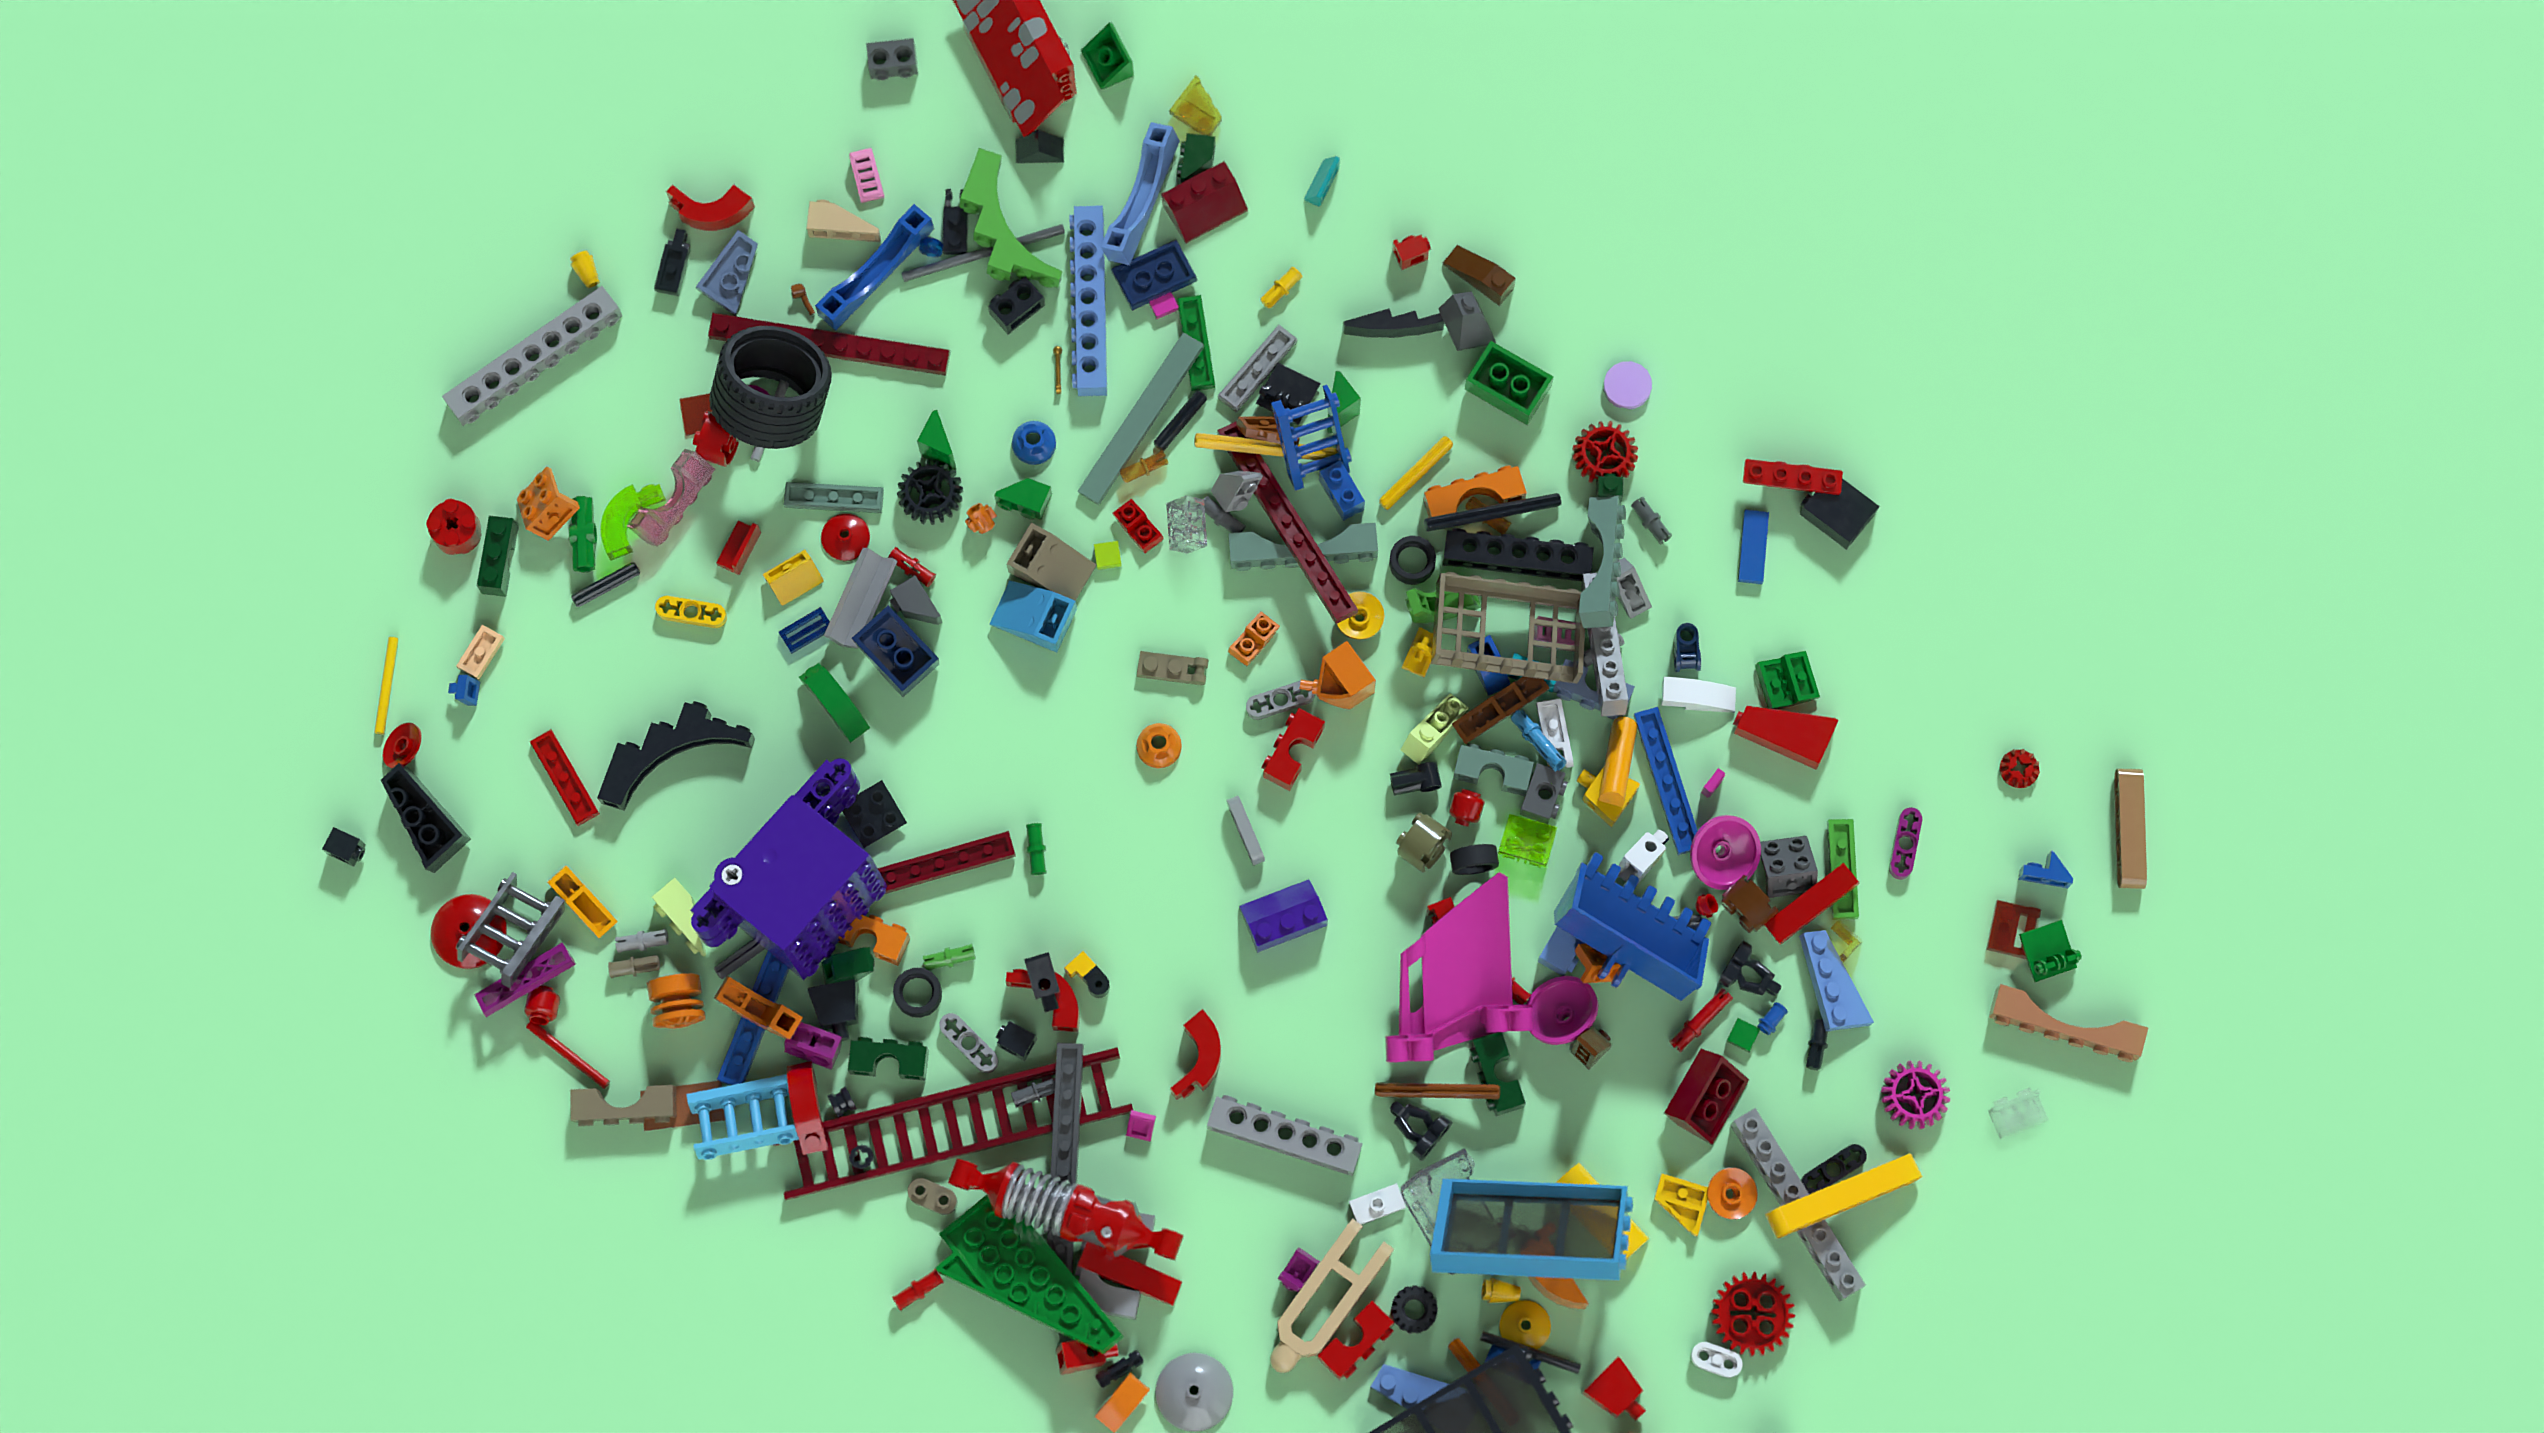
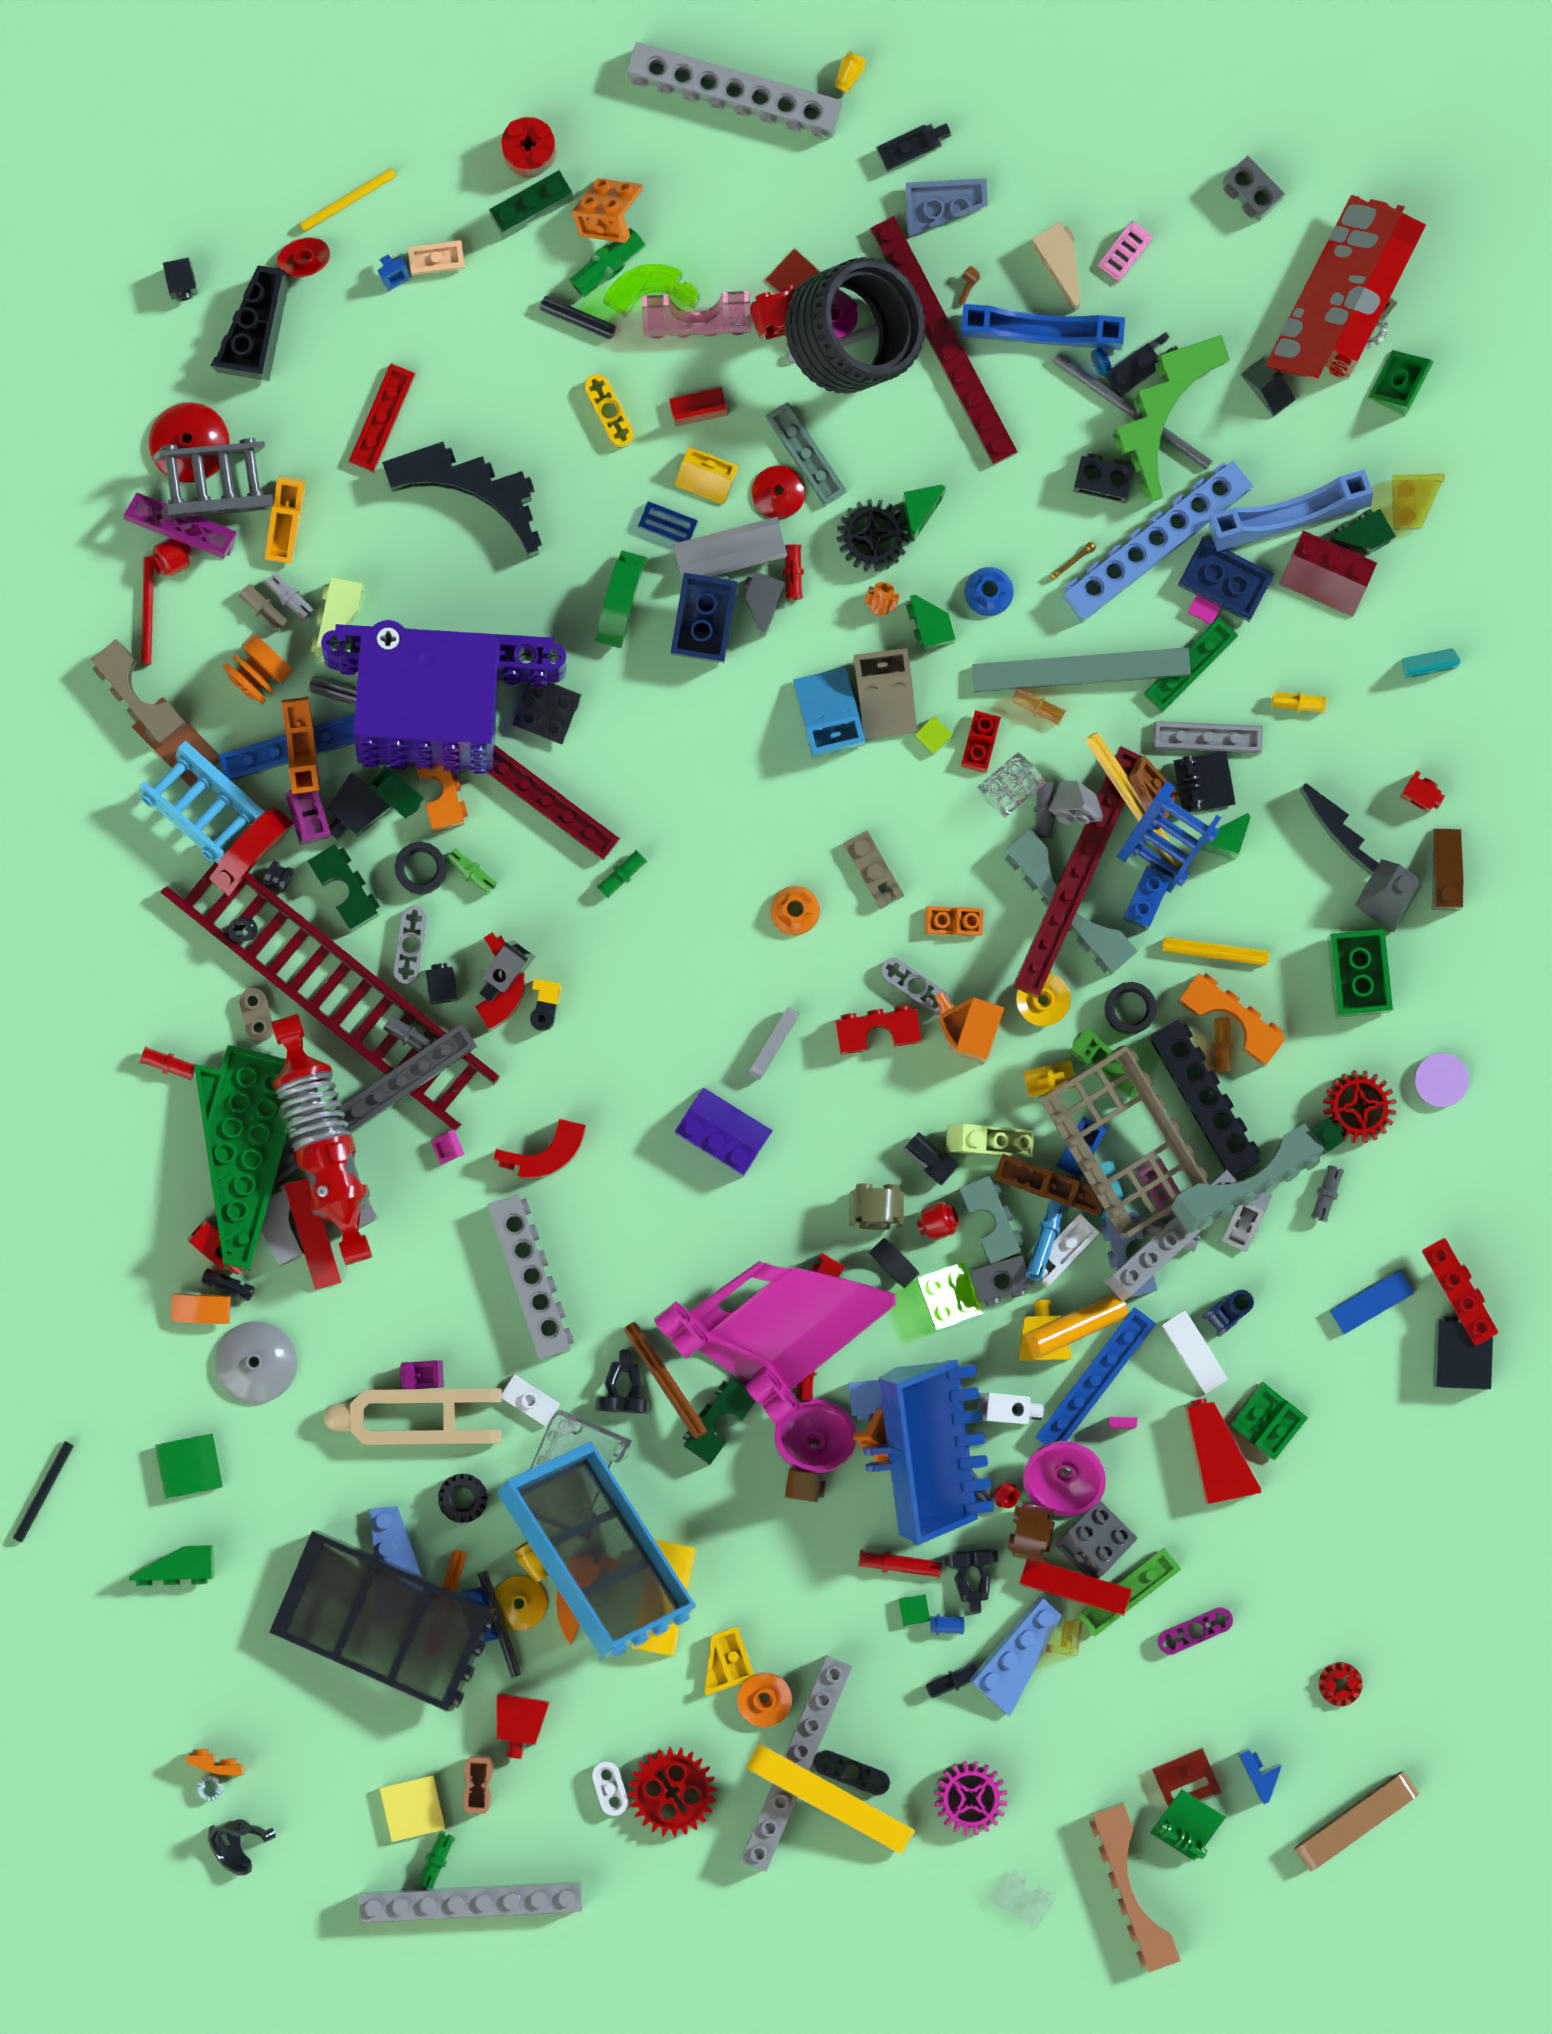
camera: 50 degrees right, 10 degrees up
red arch [666,184,755,231] -> none
black axle [1154,390,1207,451] -> none
red arch [1317,1301,1394,1380] -> none
black axle [1424,493,1562,532] -> none
dark red slope [1664,1049,1749,1145] -> none

